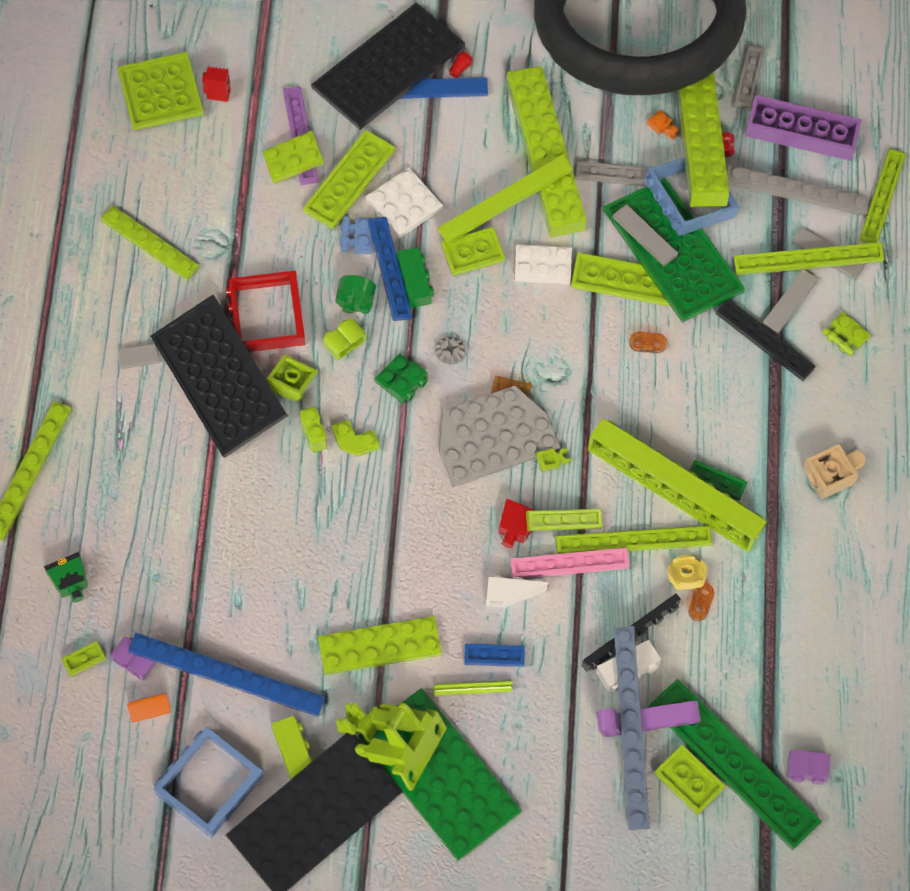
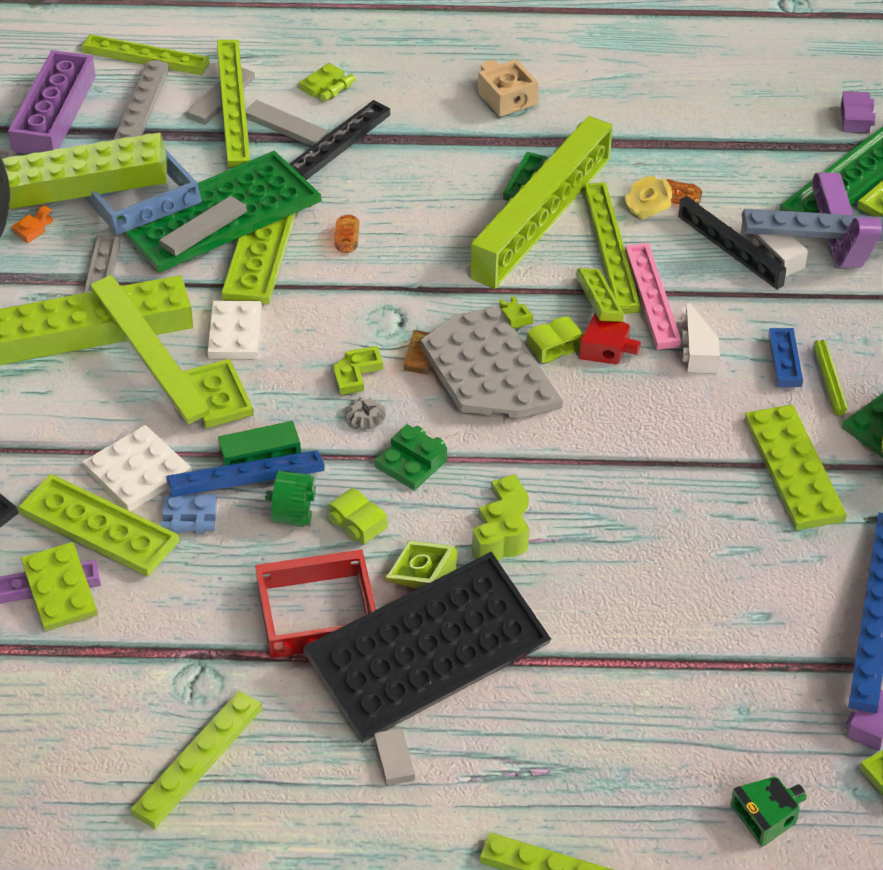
camera: 90 degrees left, 20 degrees down
none -> lime plate [334,346,383,395]
none -> lime brick [526,317,584,363]

